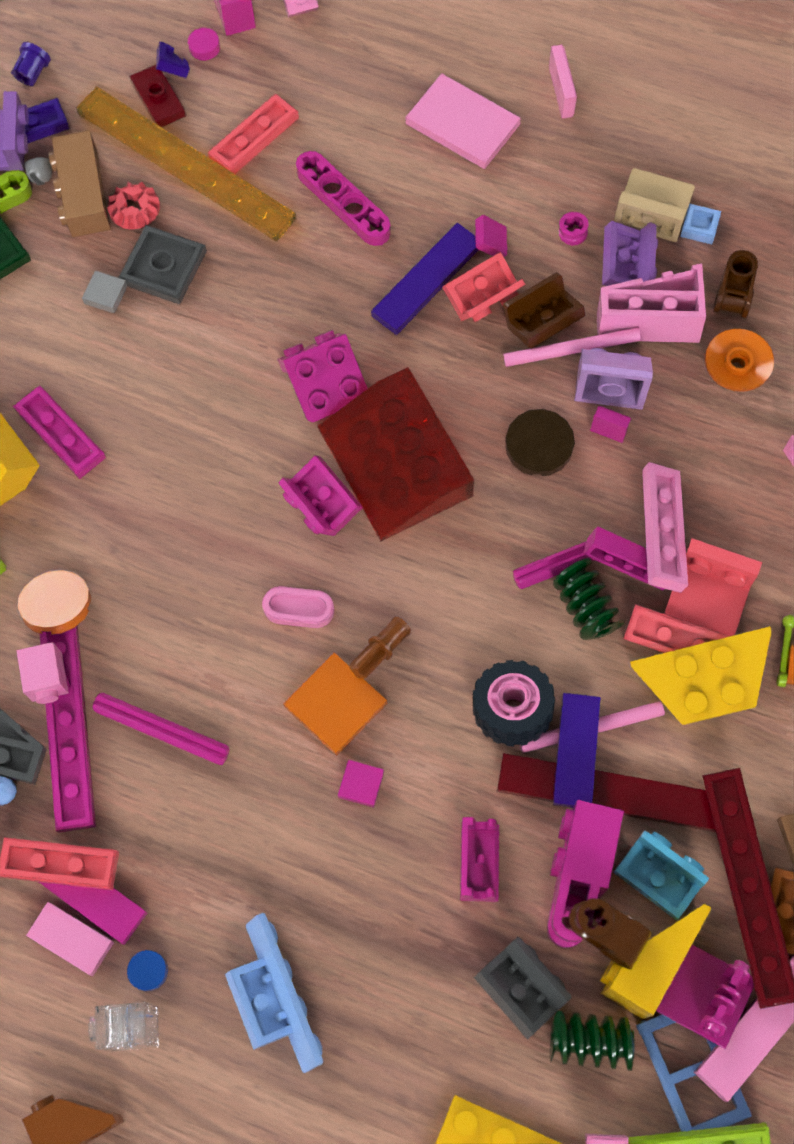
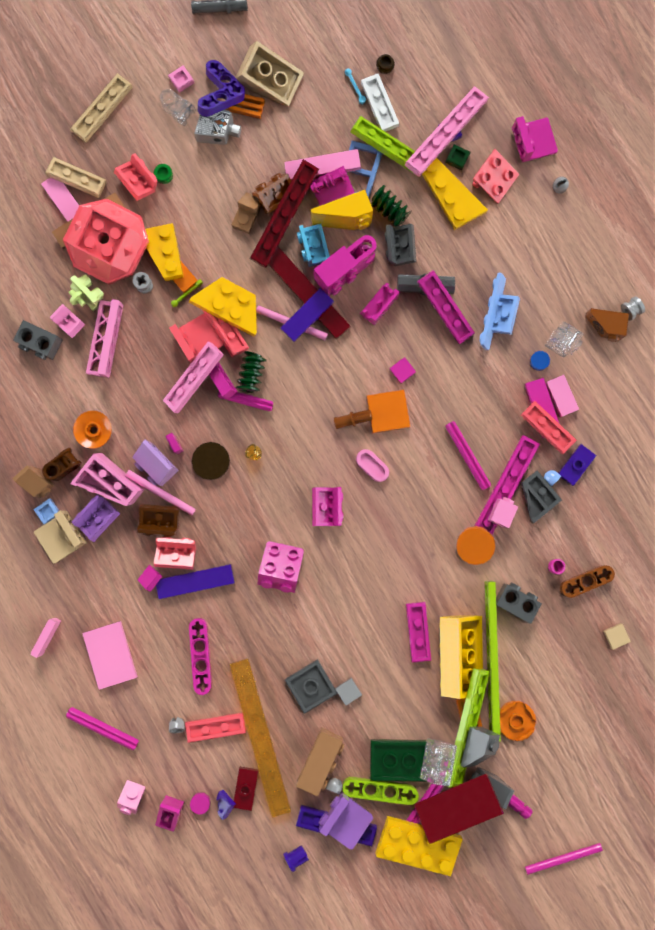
camera: 145 degrees left, 15 degrees up
coral gear [107,181,160,230] -> none
clear red slope [318,367,475,542] -> none
black wheel [473,660,555,747] -> none
dark pink bush [558,212,589,245] -> none
reddish brown piece [568,898,652,970] -> none
none -> medium nougat slope [12,466,54,498]
none -> dark pink axle [66,707,139,750]
none -> light grey hinge [169,717,185,733]
none -> clear yellow hinge [245,444,262,461]
none -> dark grey piece [397,273,455,295]
none -> dark pink tile [417,270,475,344]

